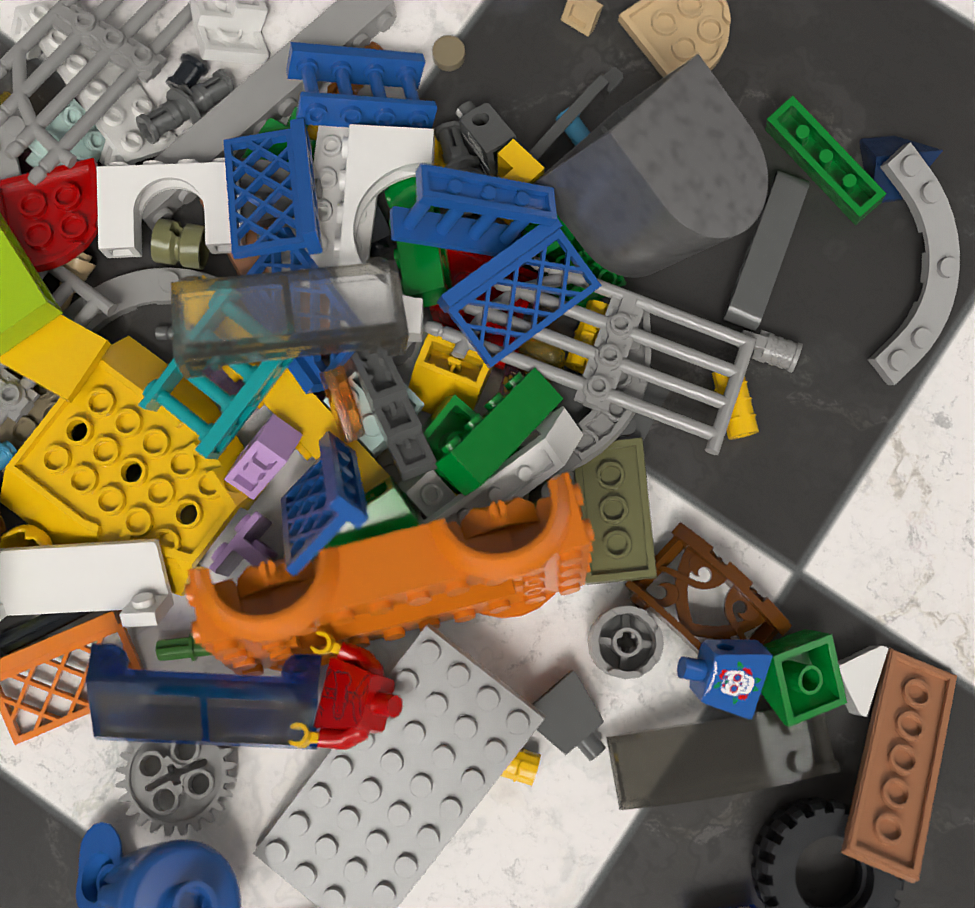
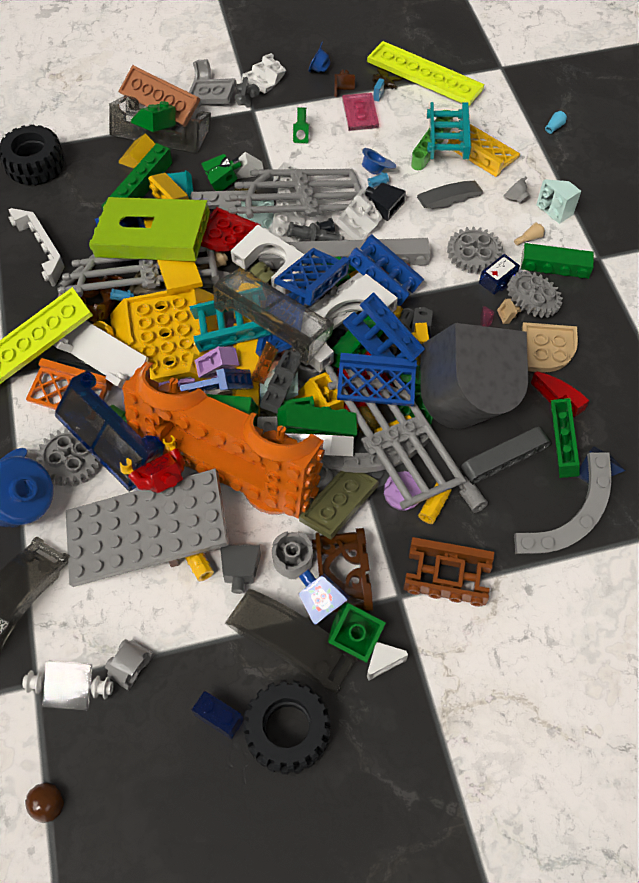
camera: 45 degrees right, 20 degrees down
dark tan tile [432,35,465,71] -> none
nougat tile [841,648,957,883] -> none
none -> lavender tile [384,471,422,511]
none -> dark orange fence [403,537,494,607]
none -> clear pink slope [480,306,495,327]
none -> red slope [531,371,589,417]

